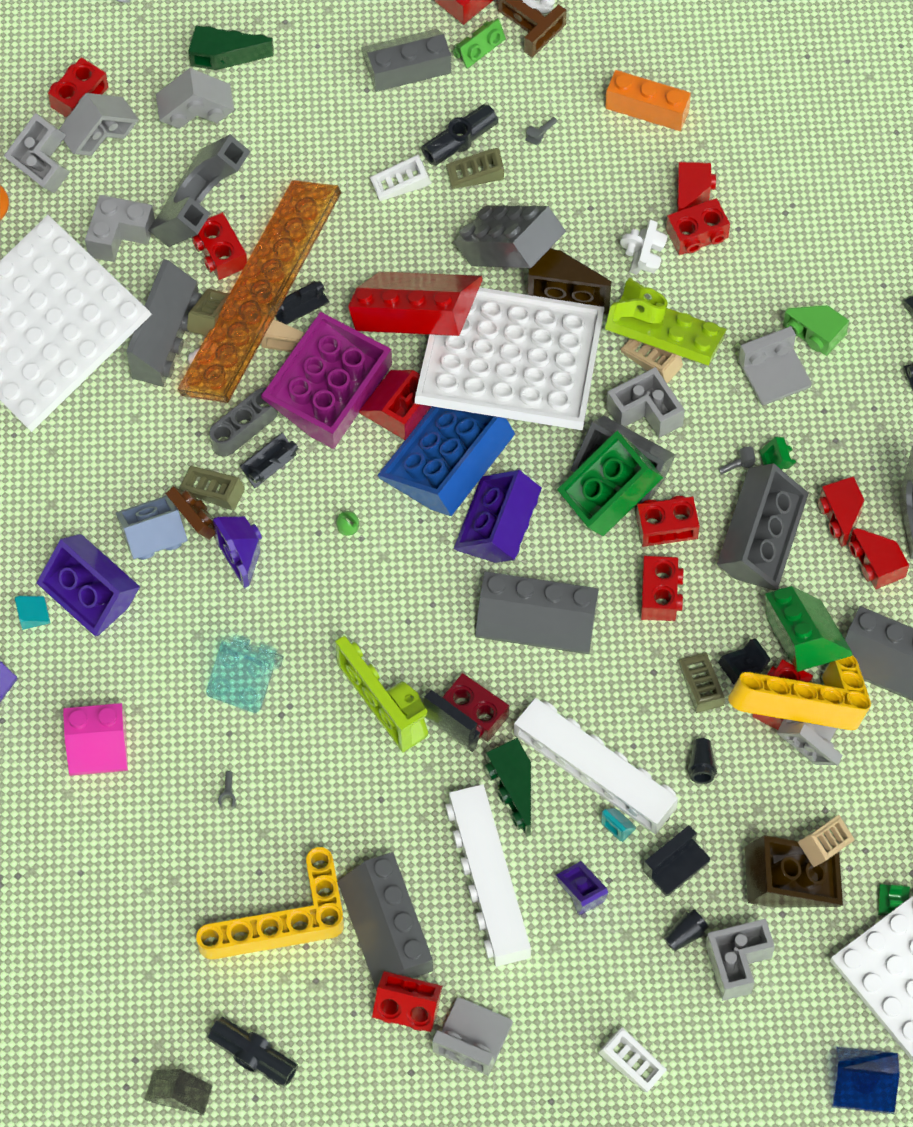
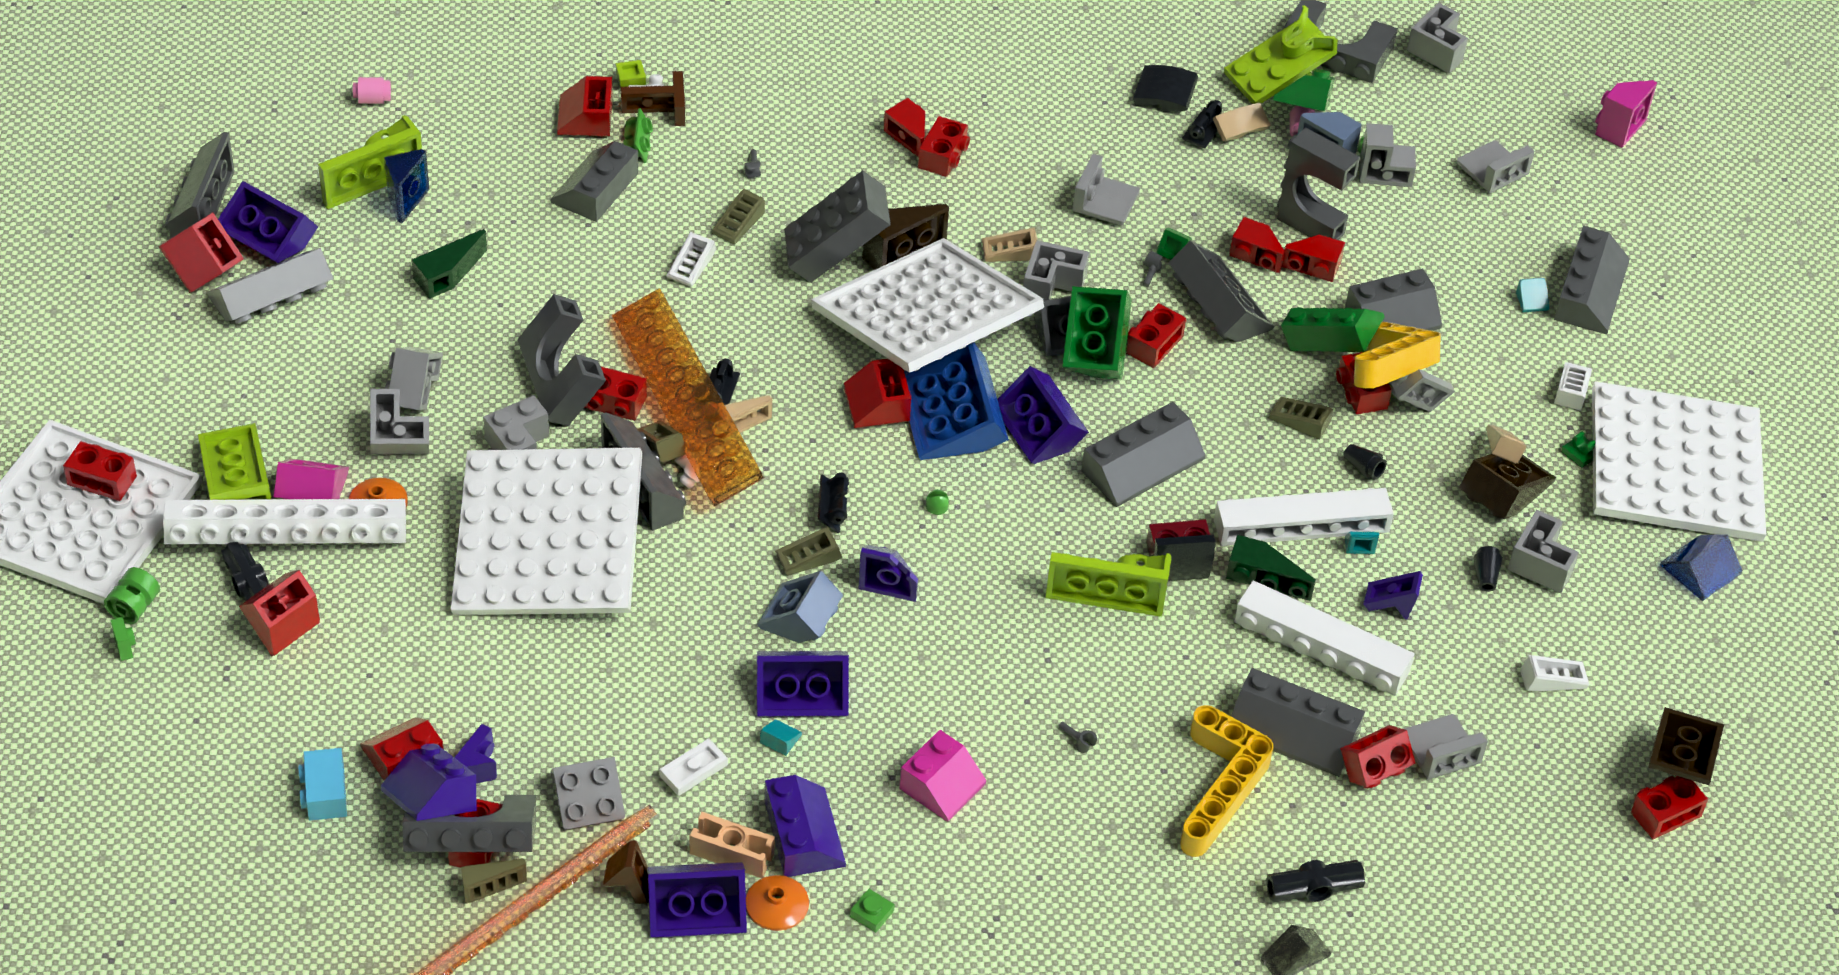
camera: 50 degrees left, 15 degrees down
red brick [48,57,109,117] -> none
light grey brick [156,68,234,129] -> none
reddish brown plate [165,486,216,540] -> none
clear light blue bracket [206,635,284,713] -> none
dark grey beam [209,387,278,457] -> none
magenta slope [261,311,392,449] -> none
red slope [348,271,483,336] -> none
black piece [421,104,499,166] -> none
orange brick [605,70,691,132] -> none
lime plate [605,277,727,366] -> none
white hips [620,220,668,275] -> none
red brick [641,556,684,621] -> none
black panel [643,825,710,896] -> none
black bracket [718,638,771,685] -> none
bright green slope [783,305,850,356] -> none

